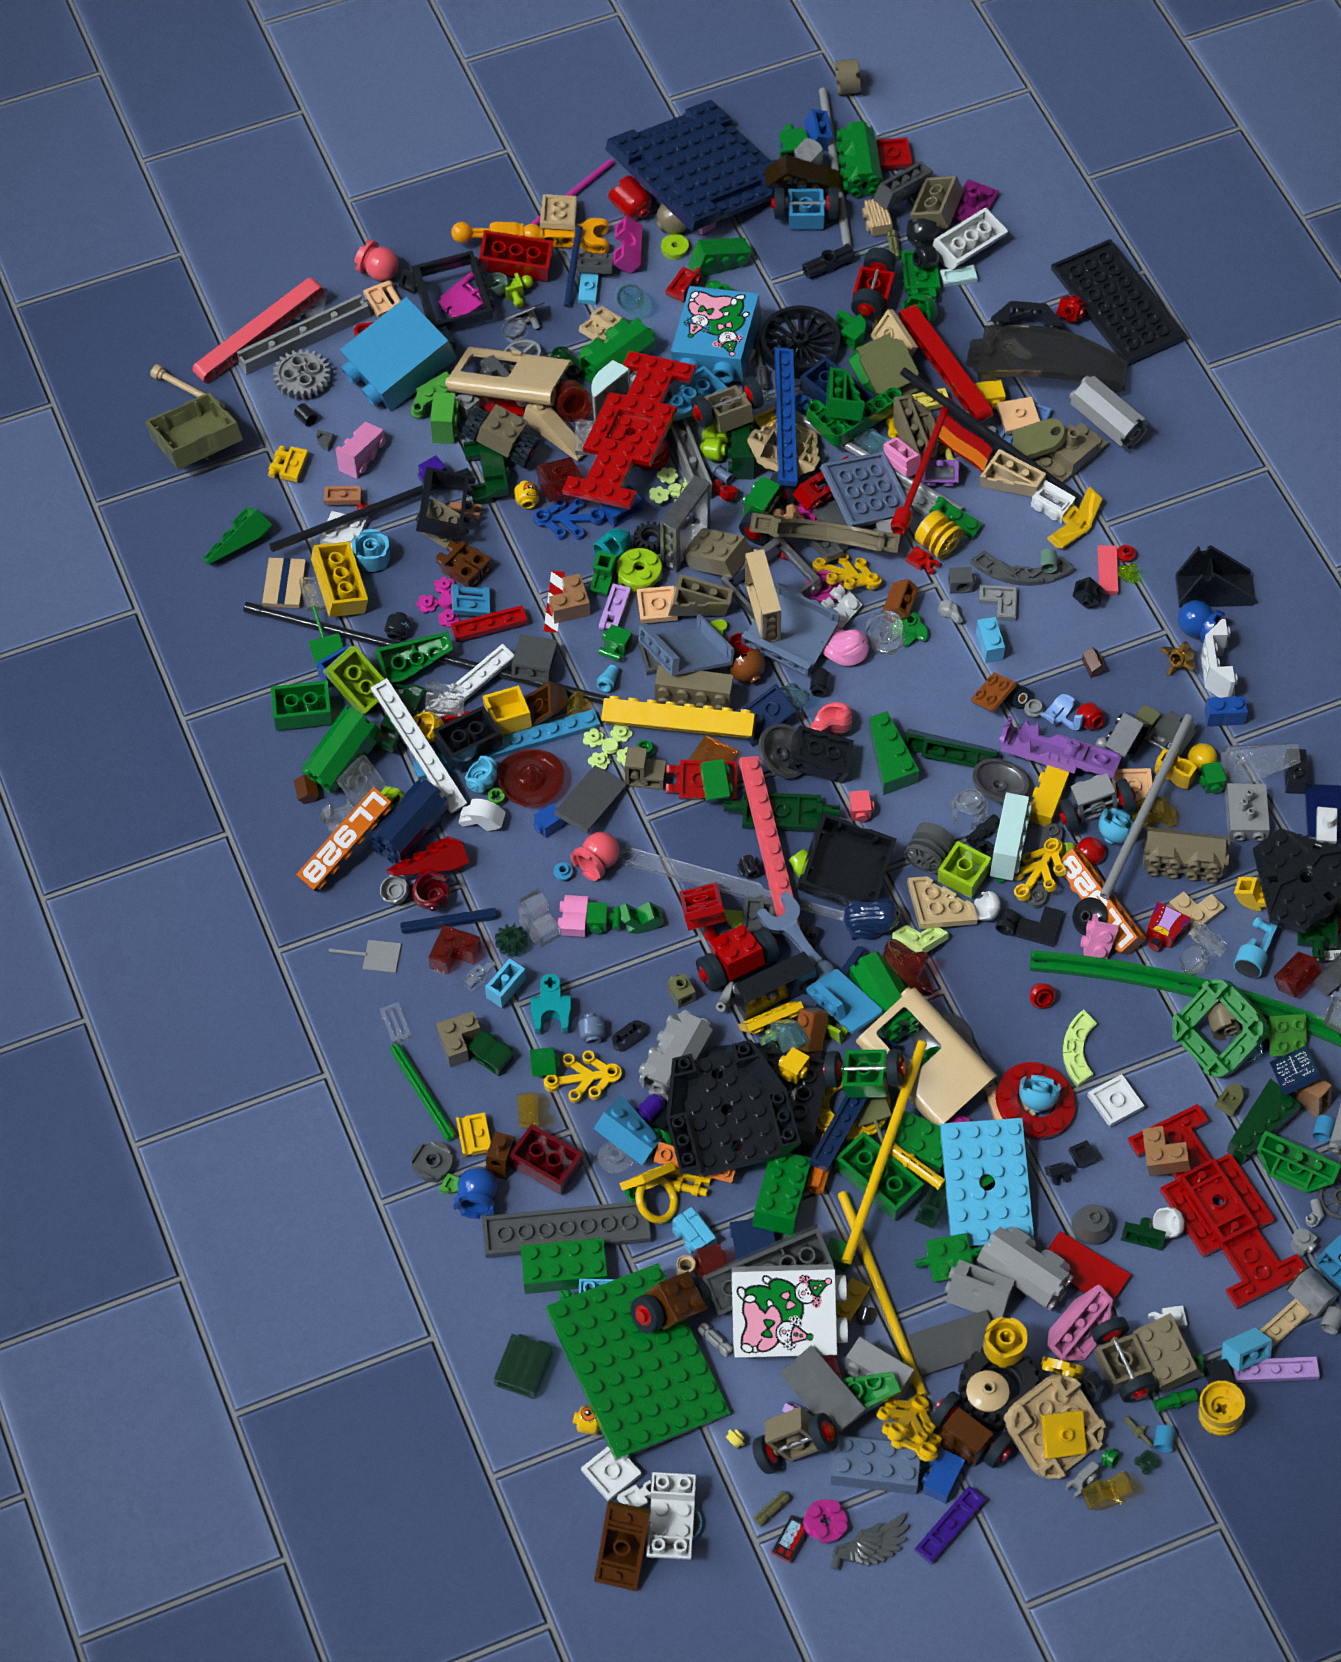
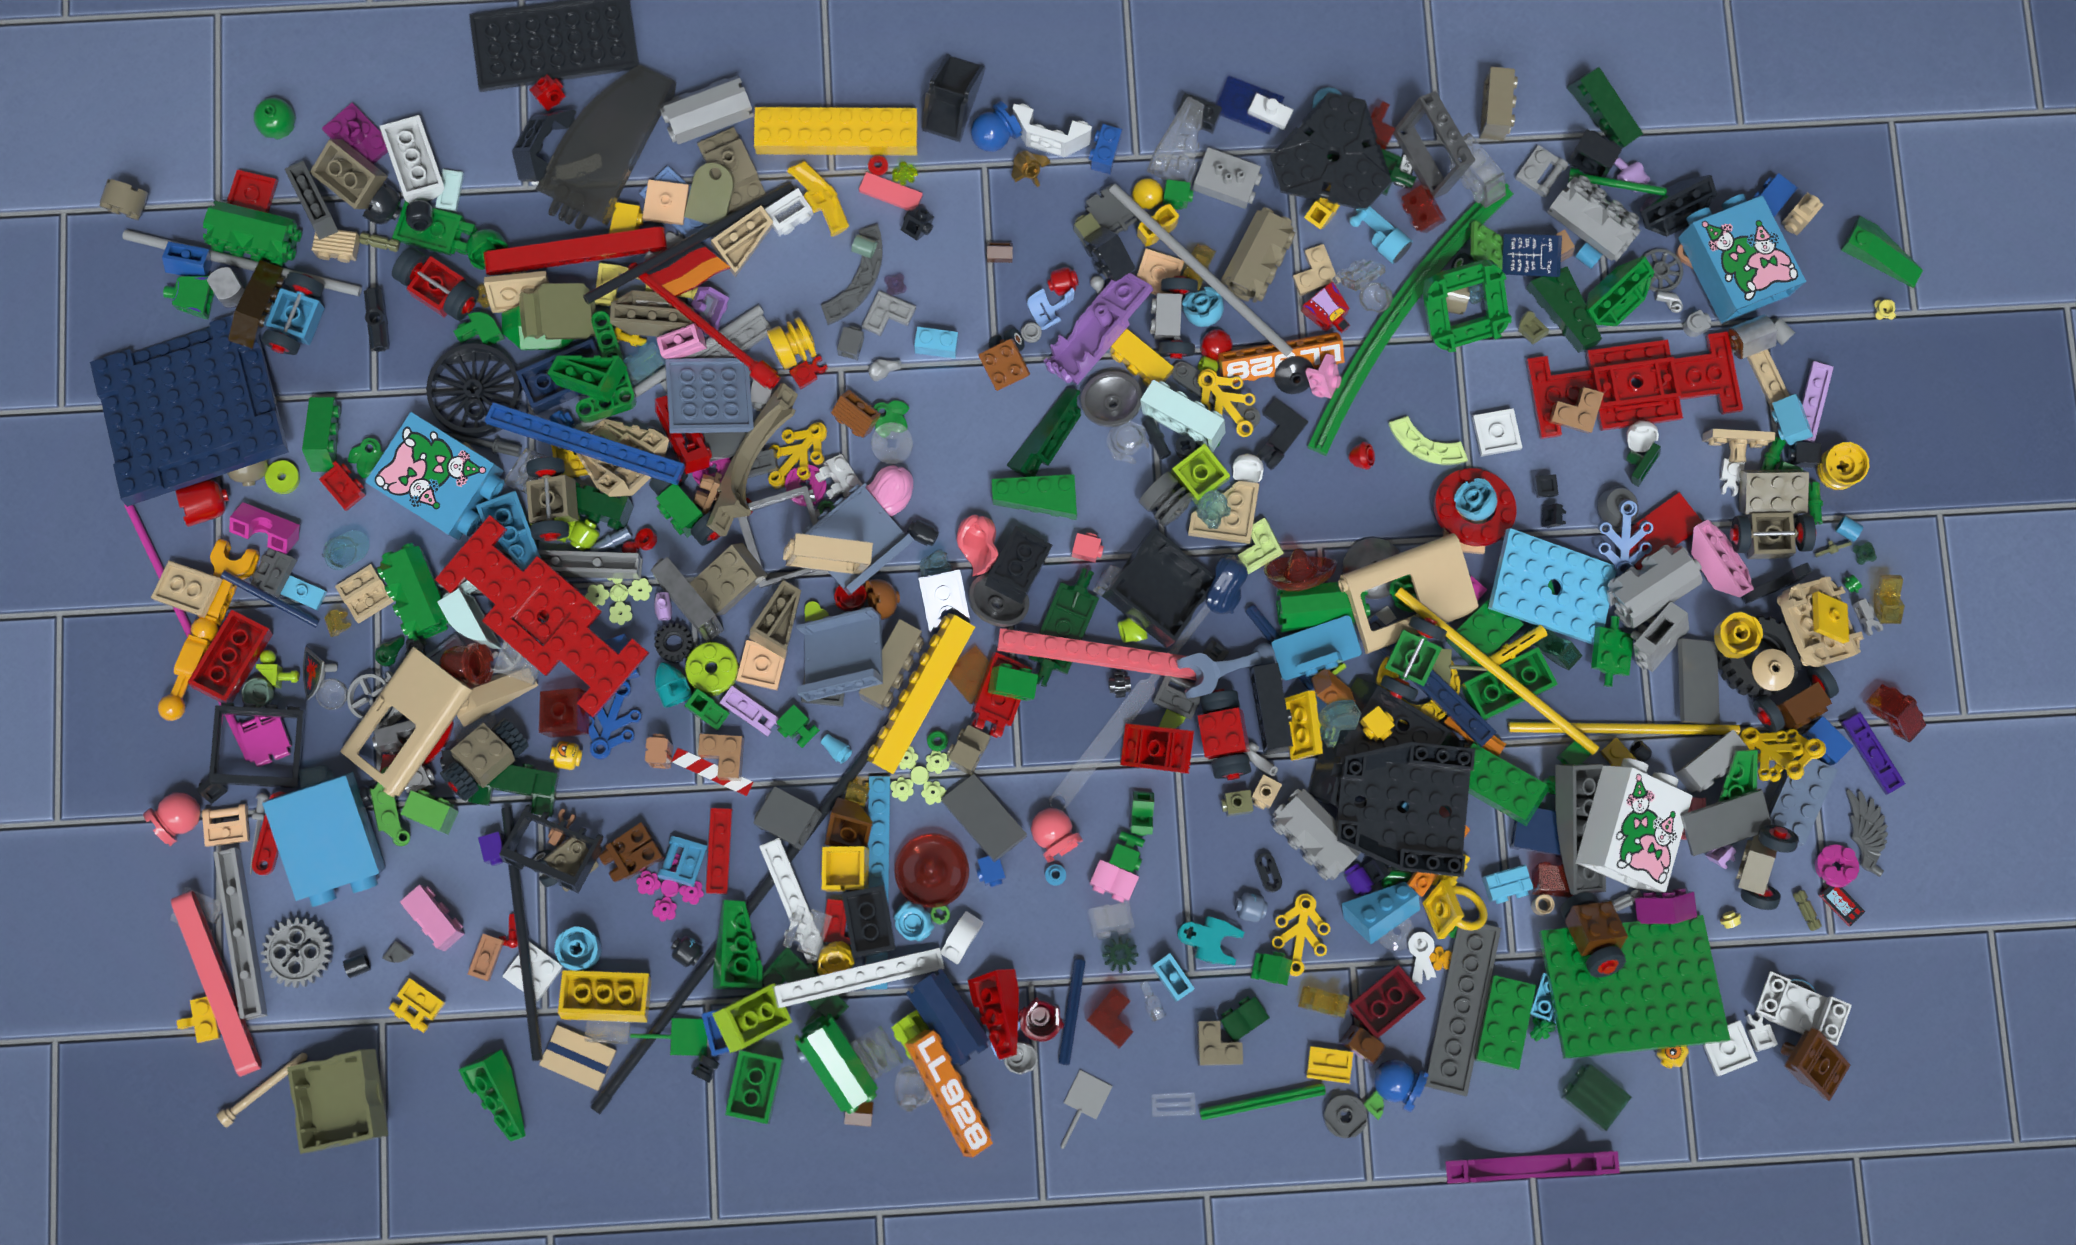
camera: 75 degrees left, 20 degrees up
green plate [930,496,982,539] -> none
yellow plate [1041,1356,1085,1379] -> none
none -> yellow plate [176,997,220,1043]
none -> green cylinder [253,97,296,139]
none -> clear yellow tile [324,609,351,637]
none -> nougat brick [645,734,673,769]
none -> black wheel [691,1054,720,1083]
none -> yellow brick [754,107,918,155]
none -> clear purple plate [884,274,907,296]
none -> clear light blue hair [1196,490,1231,529]
none -> tan brick [1251,774,1282,810]
none -> white piece [1408,932,1436,984]
none -> light orange plant [1429,946,1451,971]
none -> magenta slope [1445,1151,1620,1184]
none -> medium blue plant [1597,499,1653,577]
none -> magenta brick [1635,888,1697,924]
none -> tan plate [1702,429,1775,463]
none -> green pin [1760,437,1786,470]
none -> clear red brick [1866,684,1926,743]

